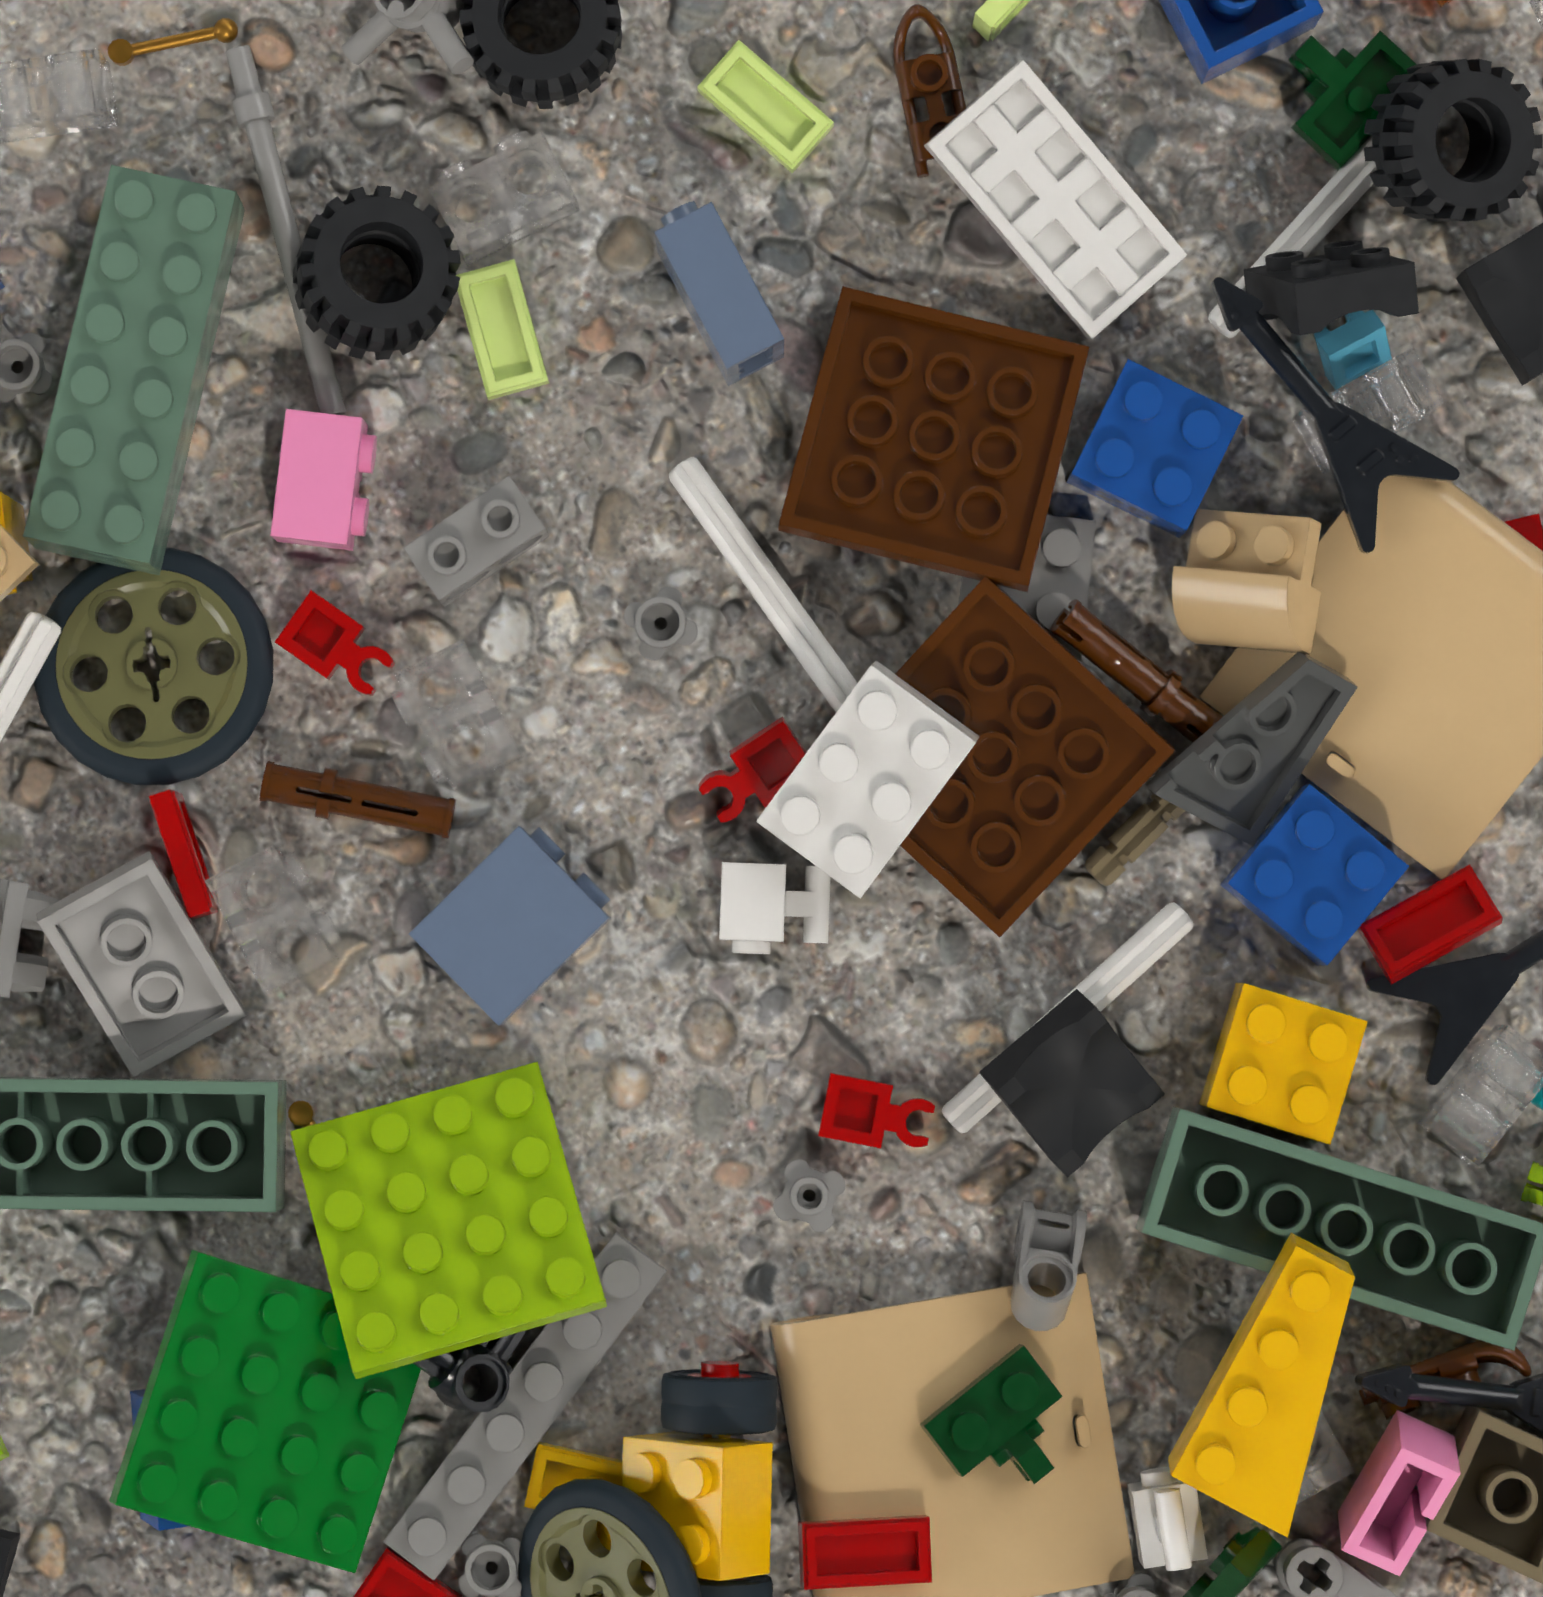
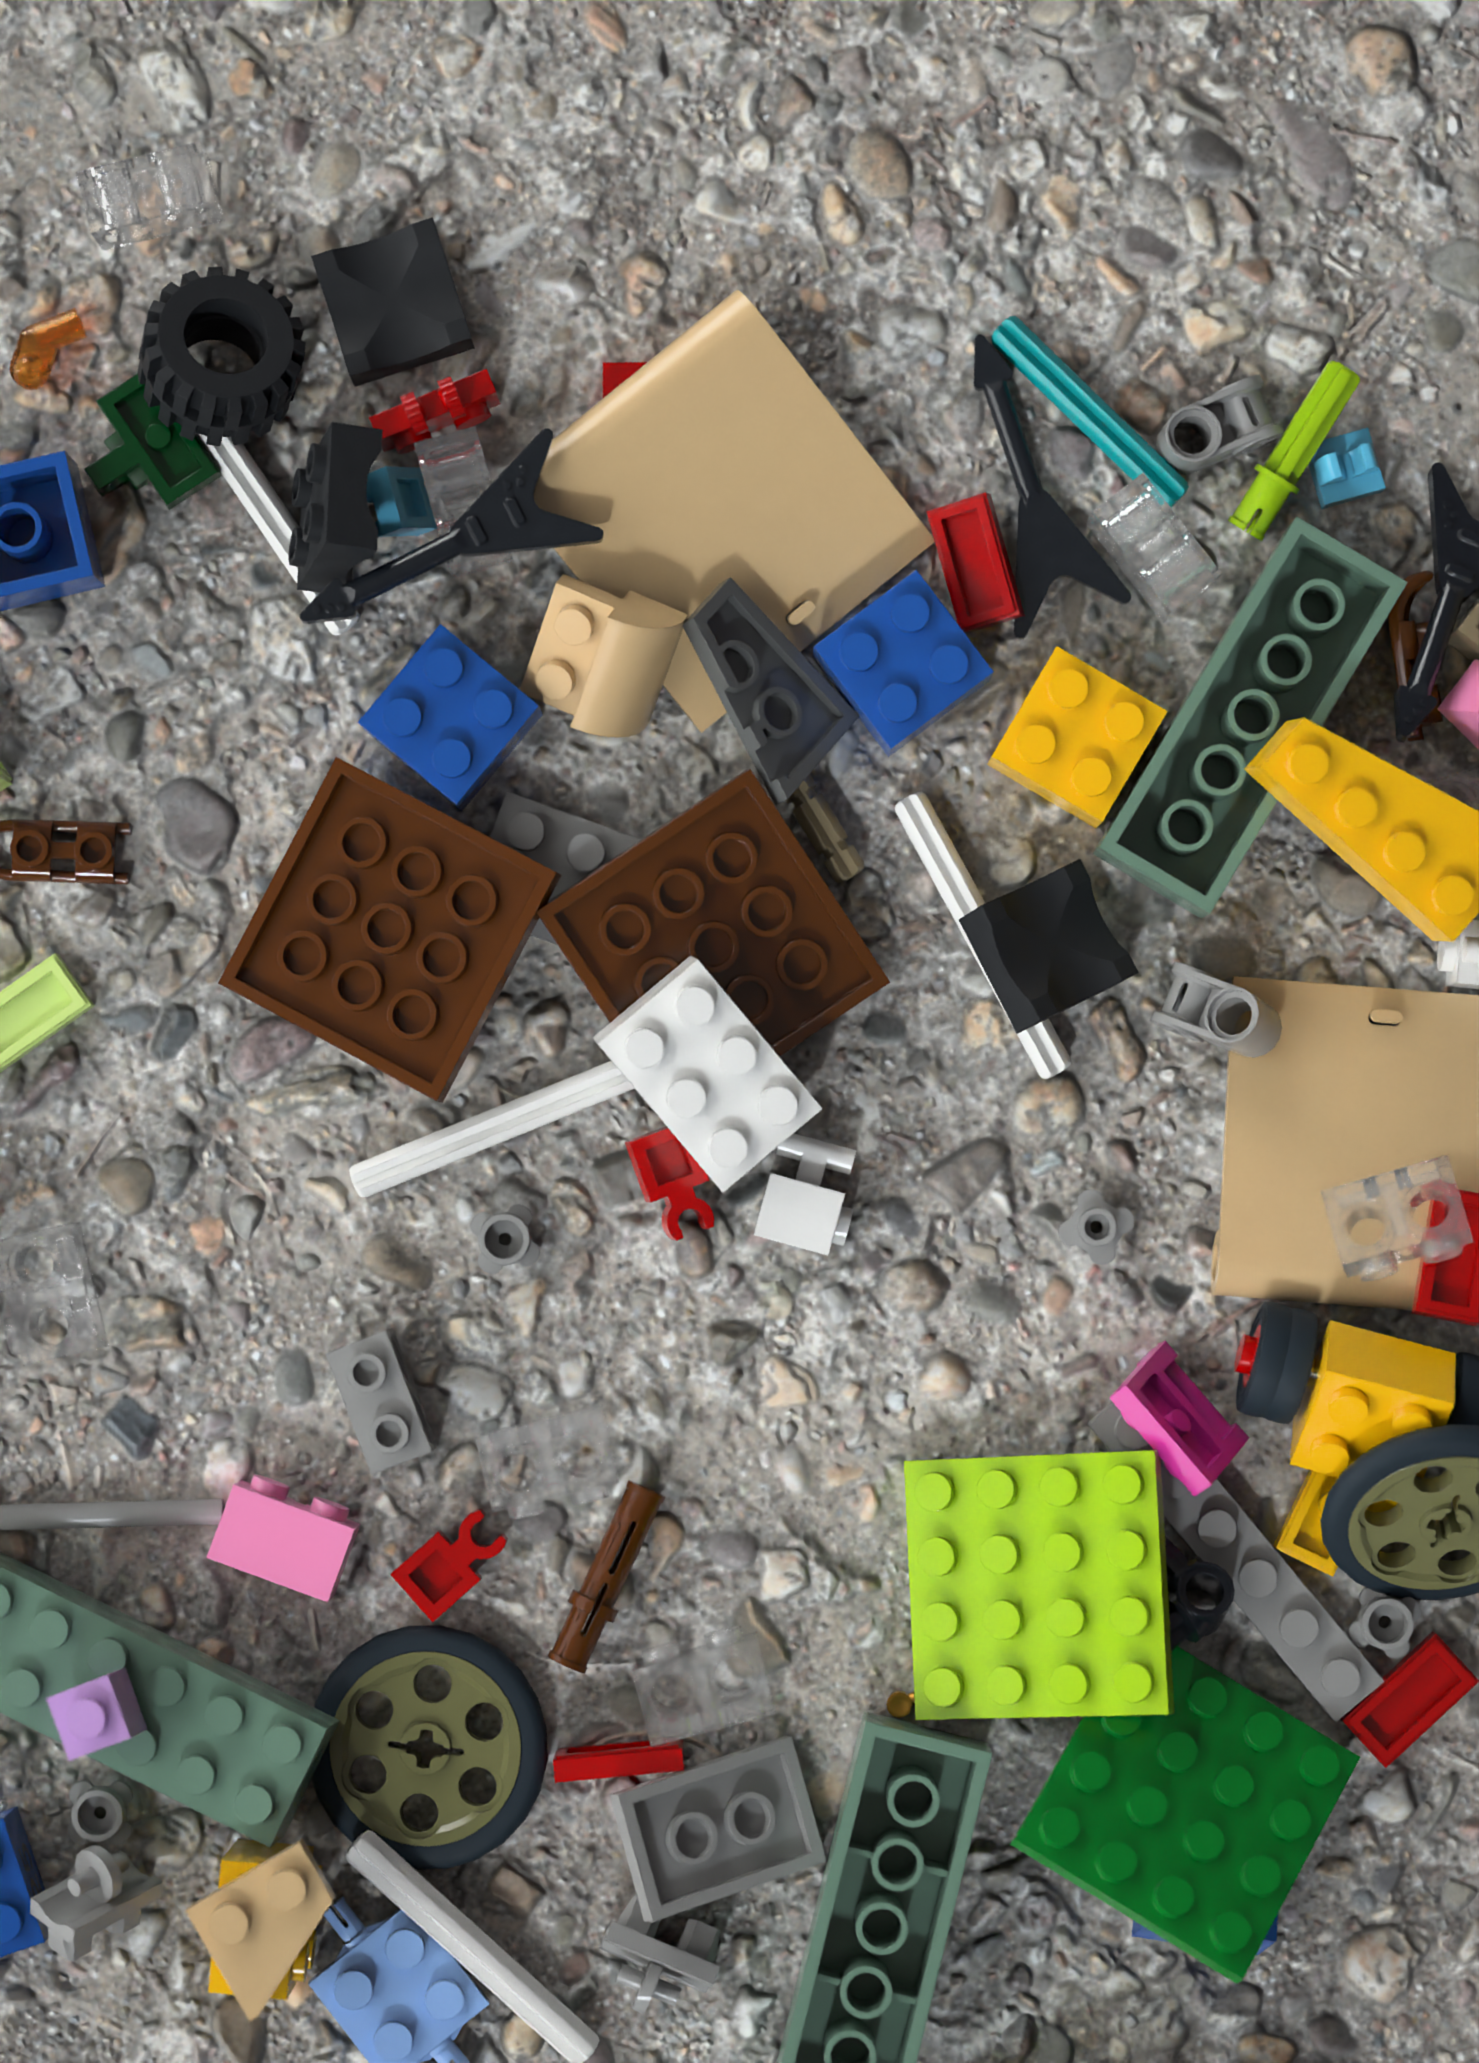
camera: 75 degrees left, 0 degrees up
black tyre [293,185,461,360] -> none
sand blue brick [409,826,611,1026] -> none
yellowish green tile [456,259,549,400] -> none
sand blue brick [654,201,784,386] -> none
red plate [818,1073,935,1148] -> none
dark green hinge [920,1344,1063,1484] -> none
white plate [924,60,1187,339] -> none
reddish brown pin [1050,599,1223,744] -> none
none -> lavender brick [46,1668,148,1761]
none -> red hinge [369,369,500,454]
none -> dark pink plate [1110,1340,1249,1497]
none -> clear brick [1321,1155,1474,1281]

